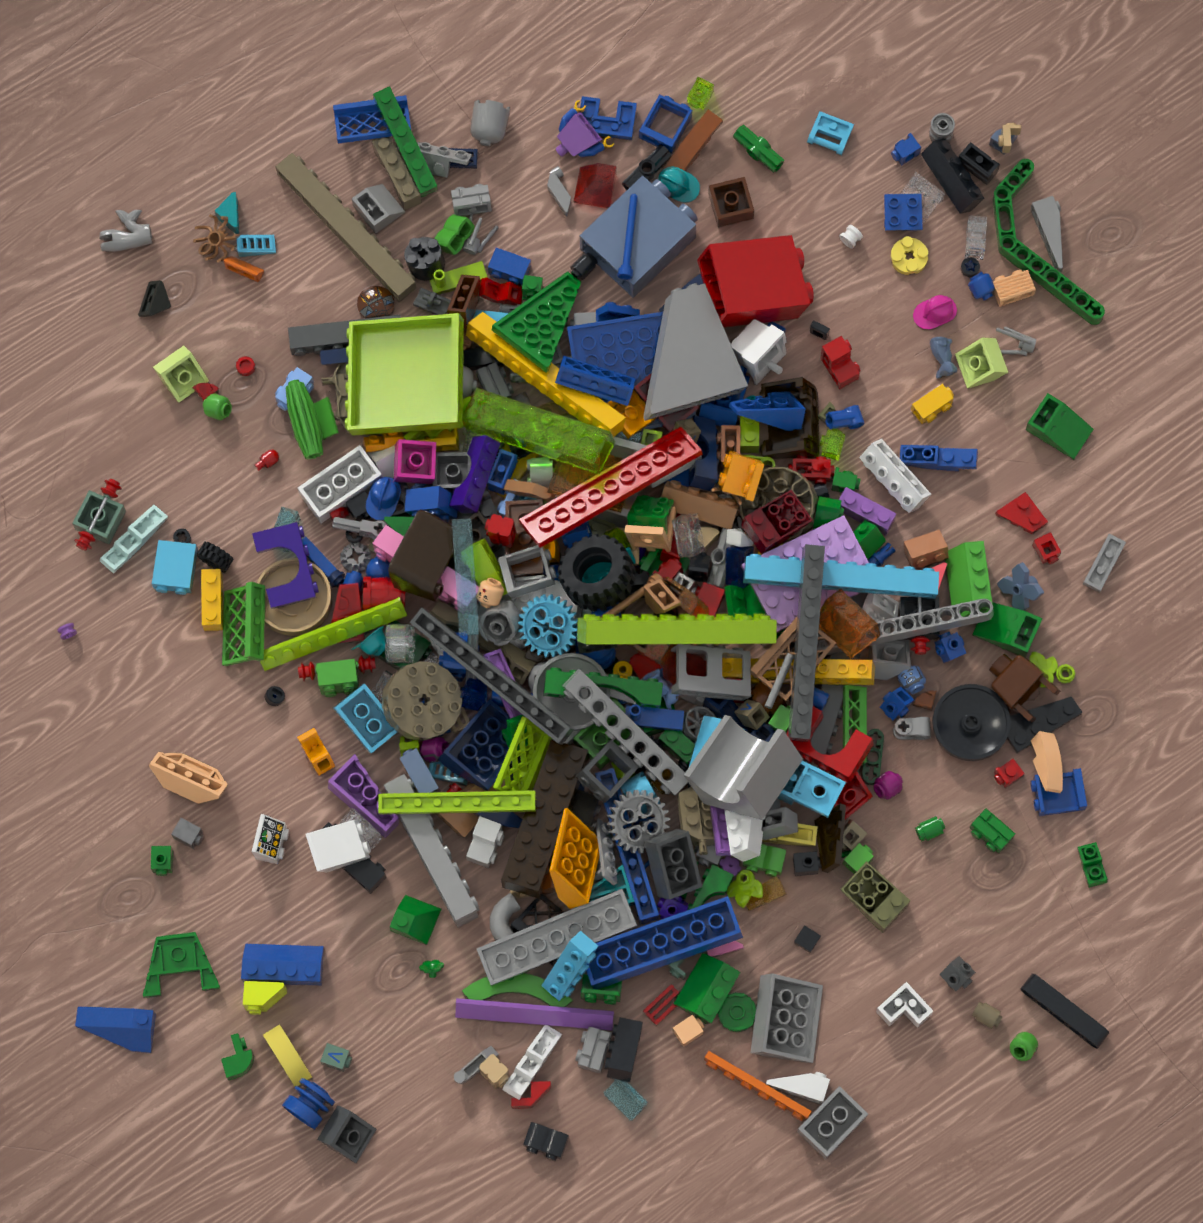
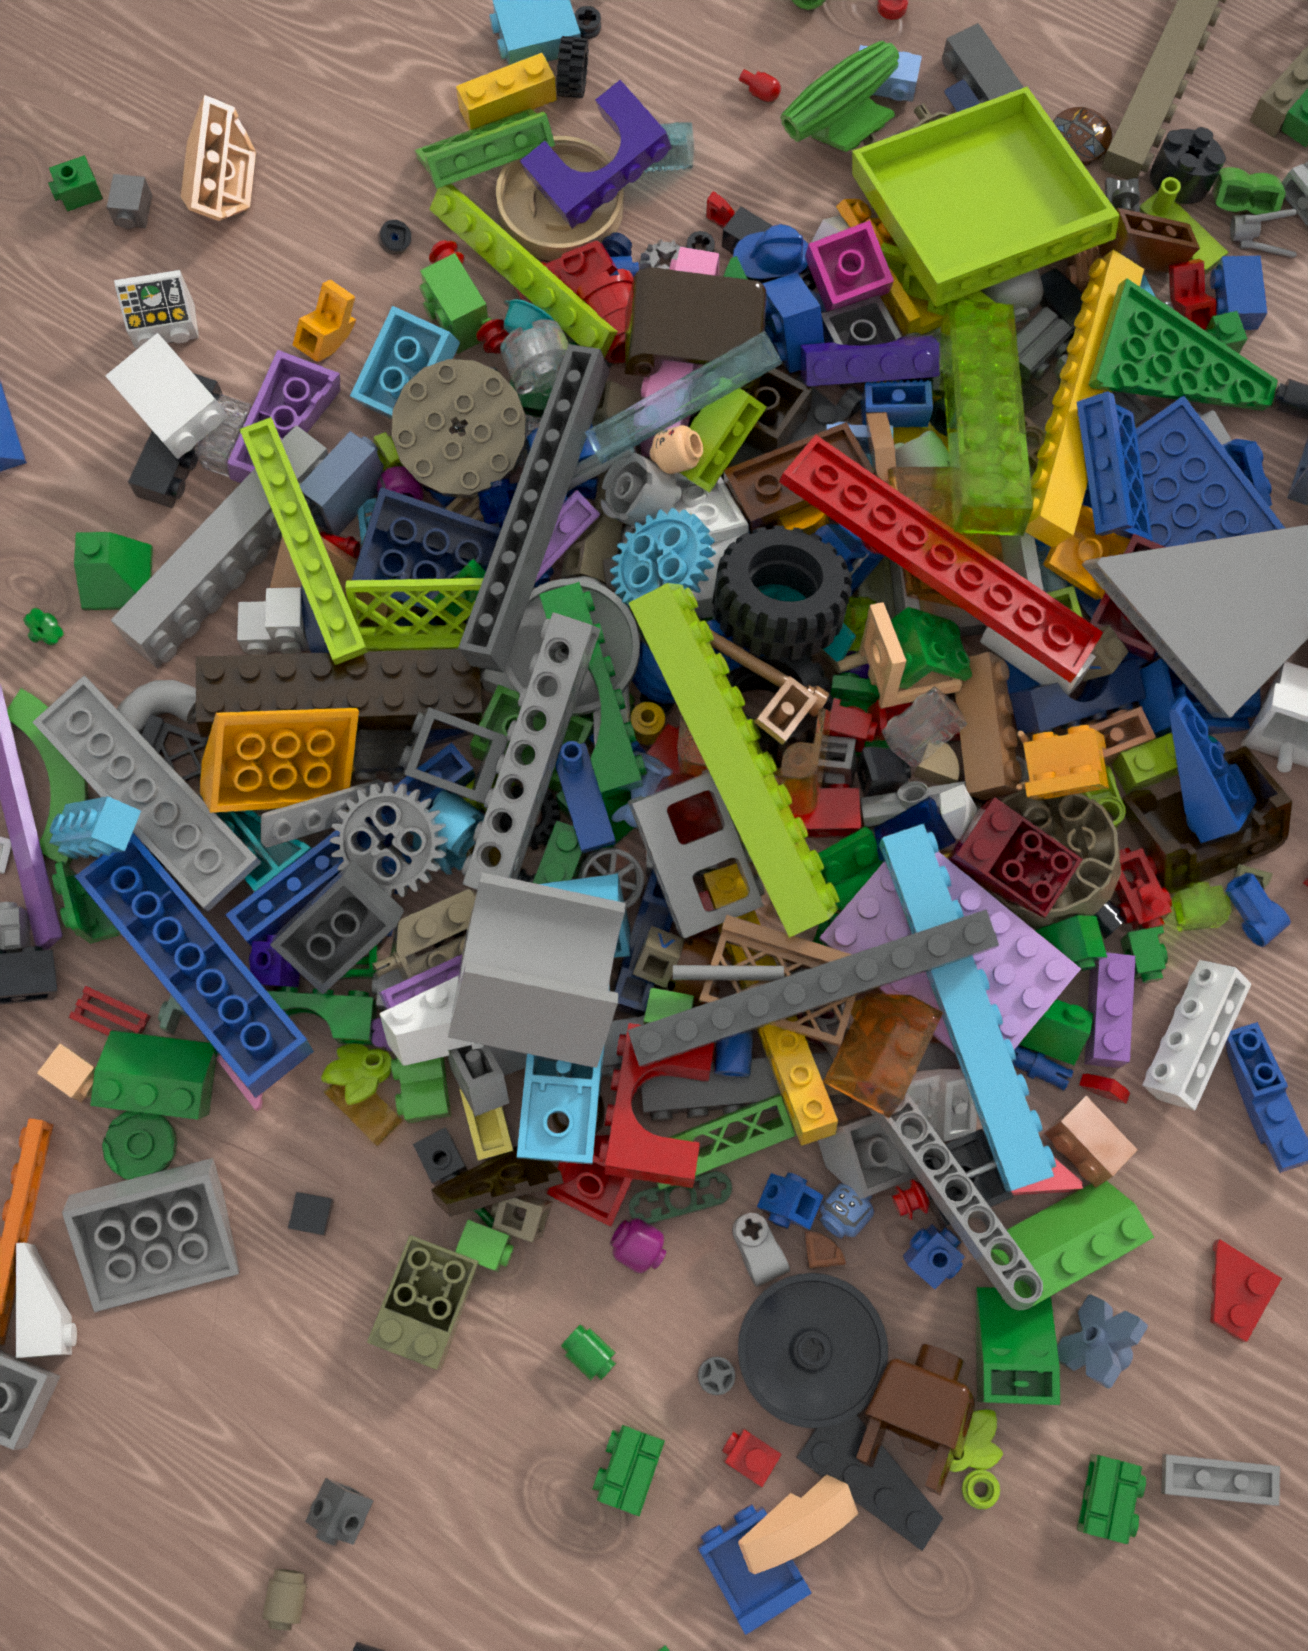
camera: 65 degrees right, 0 degrees up
white brick [298,445,382,524] -> none
blue piece [302,537,337,579] -> none
light grey connector [332,517,387,540] -> none
light grey slope [352,184,405,234] -> none
red brick [485,514,517,548] -> none
light grey window [498,545,557,598] -> none
white brick [876,982,933,1028] -> none
red brick [1032,532,1061,565] -> none
none -> dark grey wheel [697,1357,736,1395]
none -> green brick [1077,1454,1146,1545]
none -> red tile [1079,1073,1130,1104]

